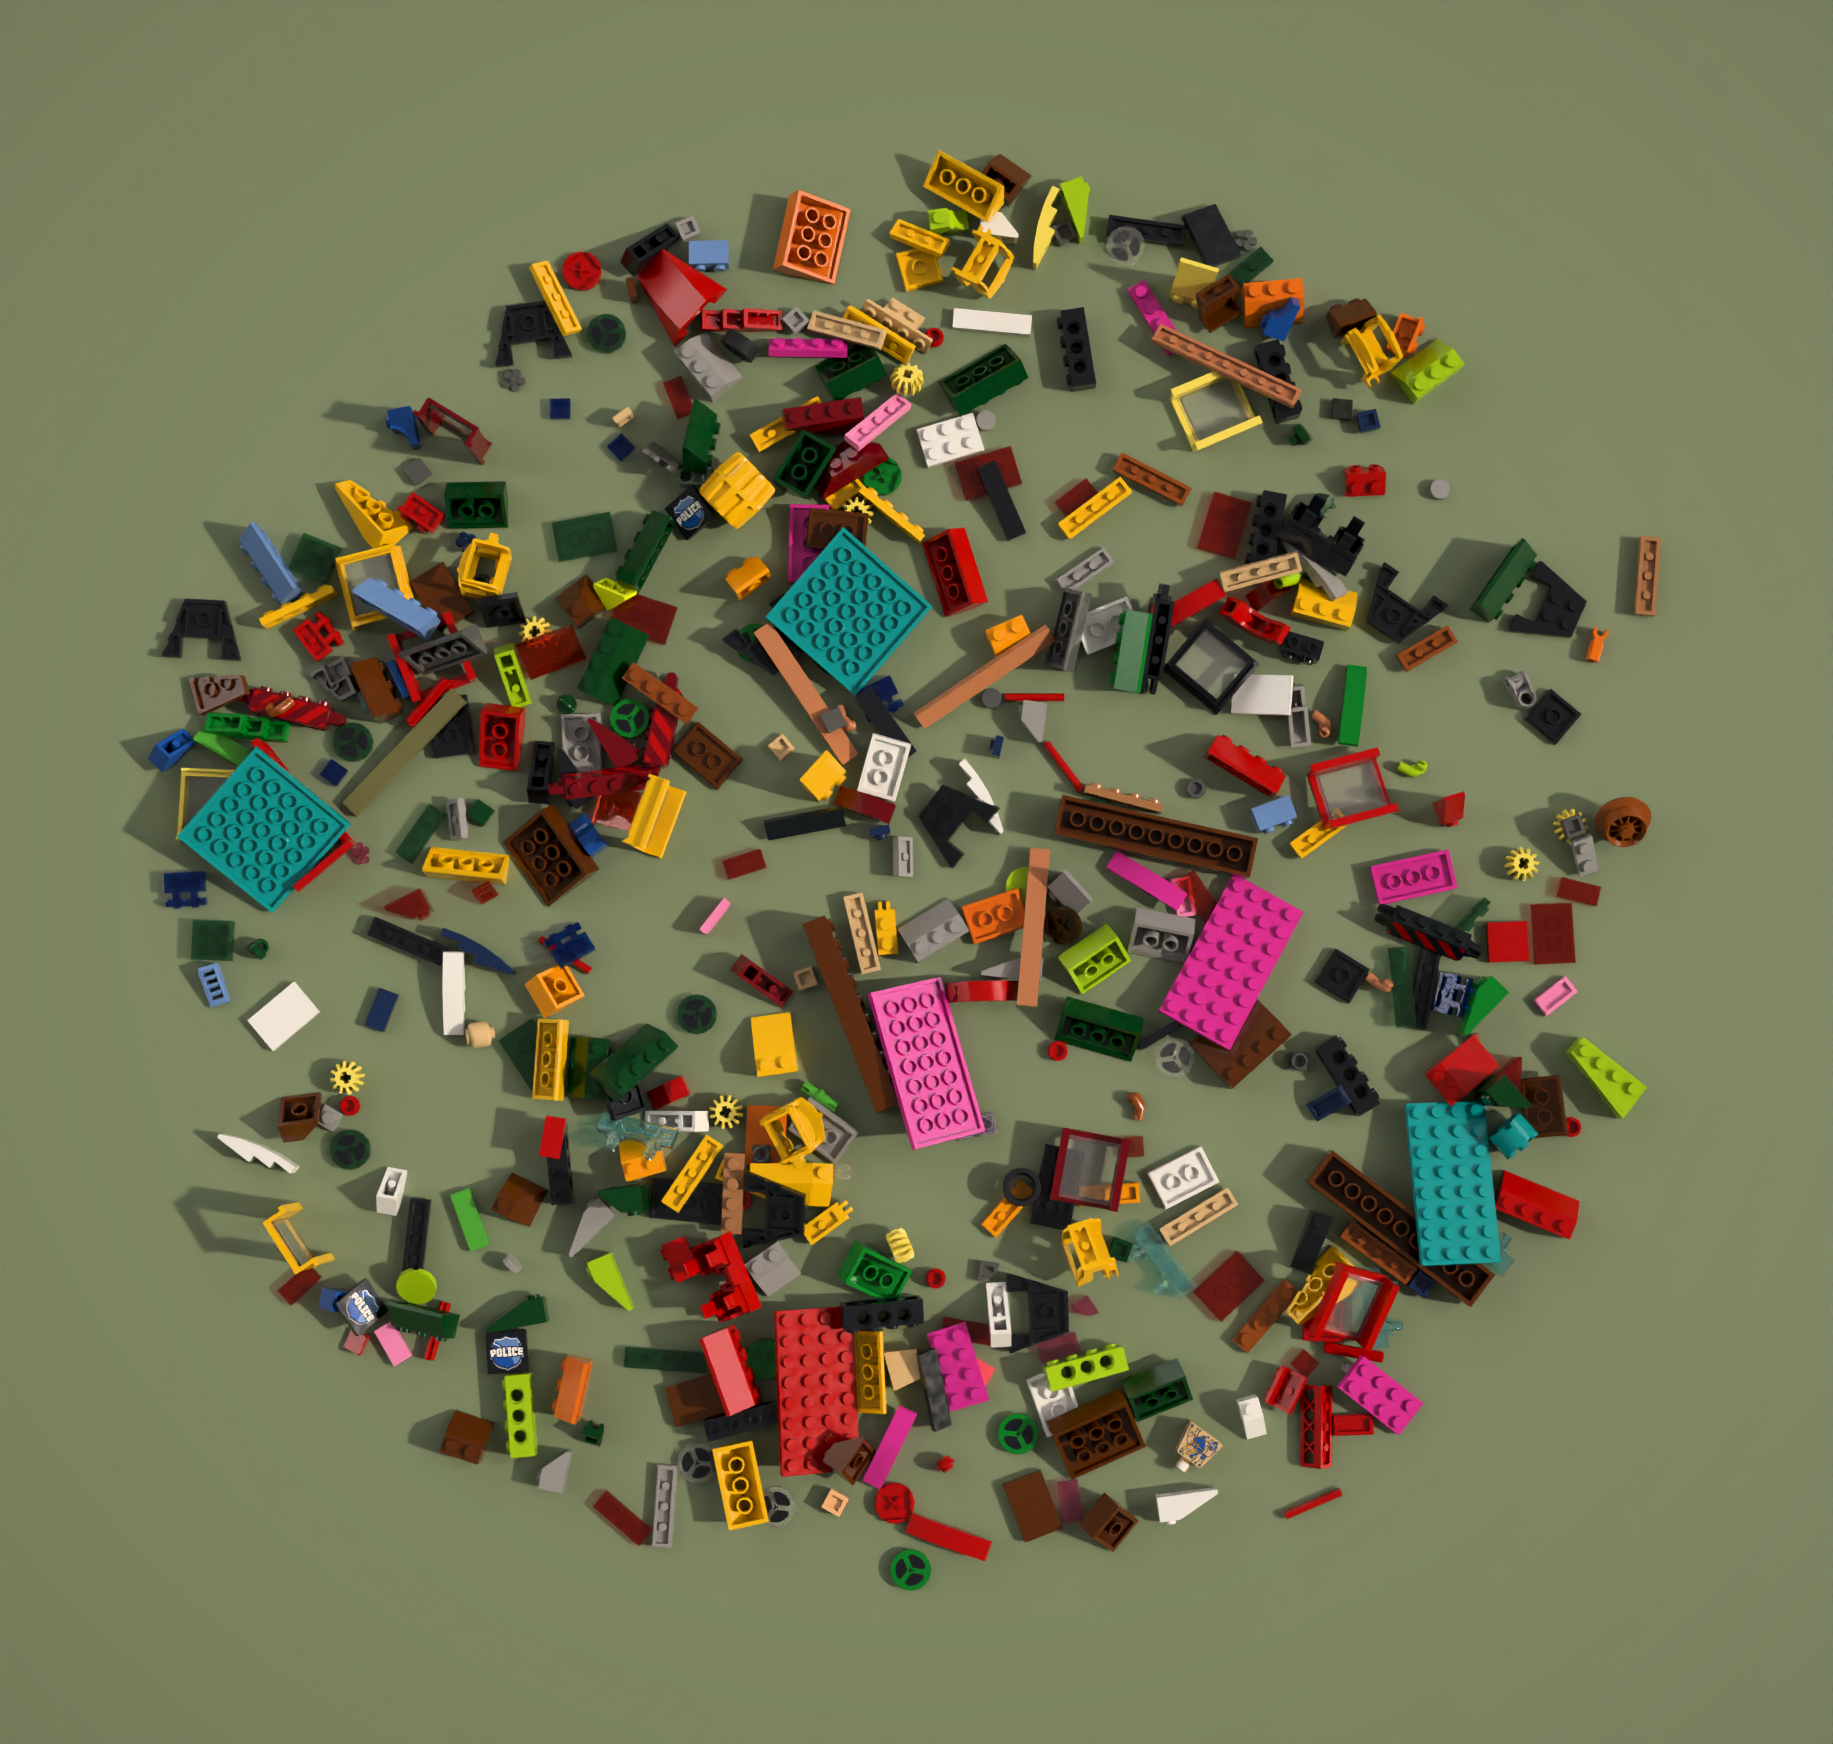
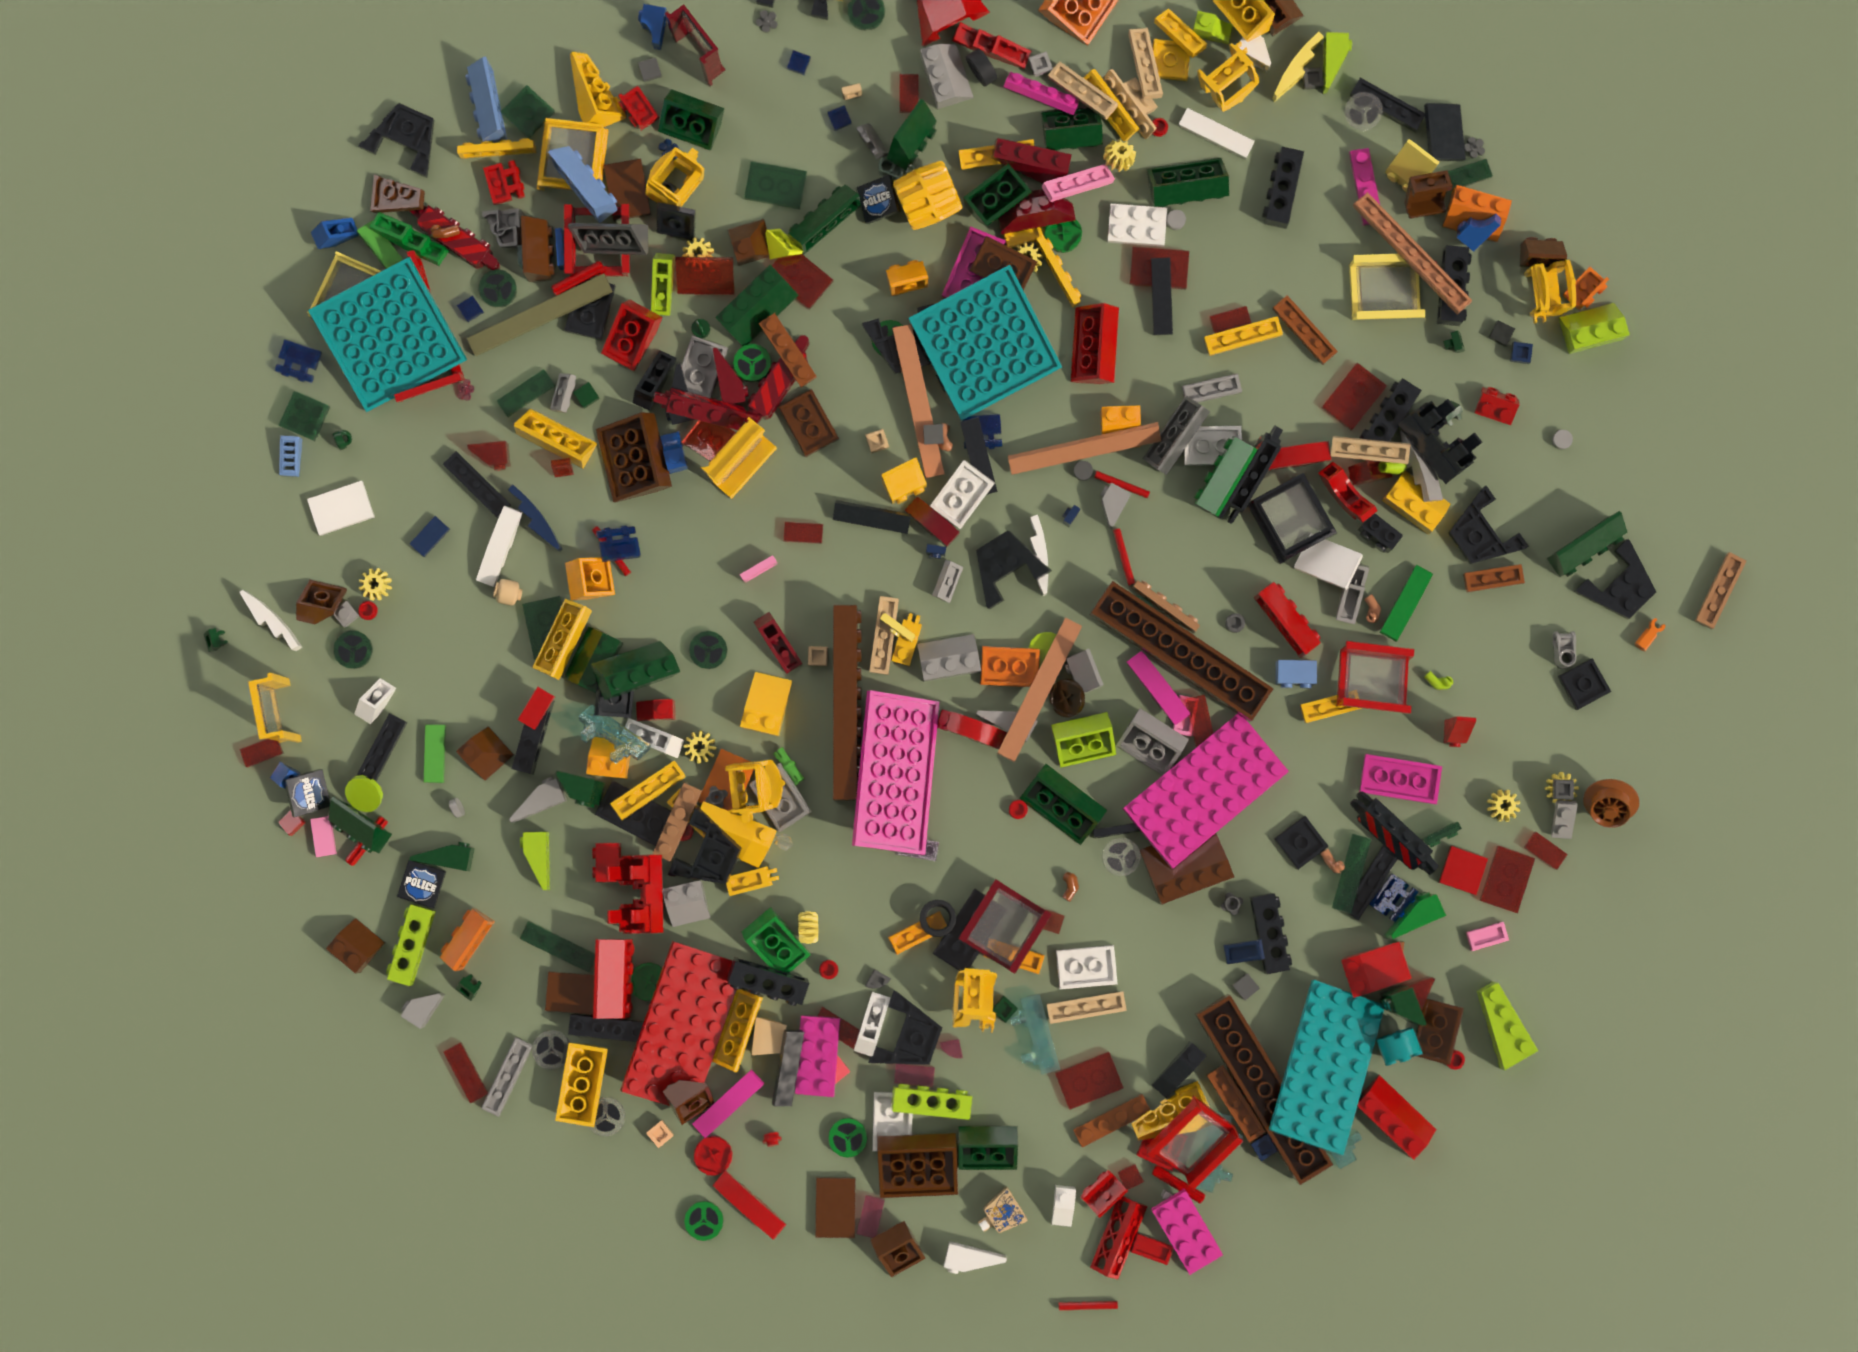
camera: 20 degrees right, 0 degrees up
none -> dark green tile [204,628,228,652]
none -> light yellow plate [880,613,915,643]
none -> tan plate [1128,28,1163,100]
none -> dark grey tile [1232,973,1260,1001]

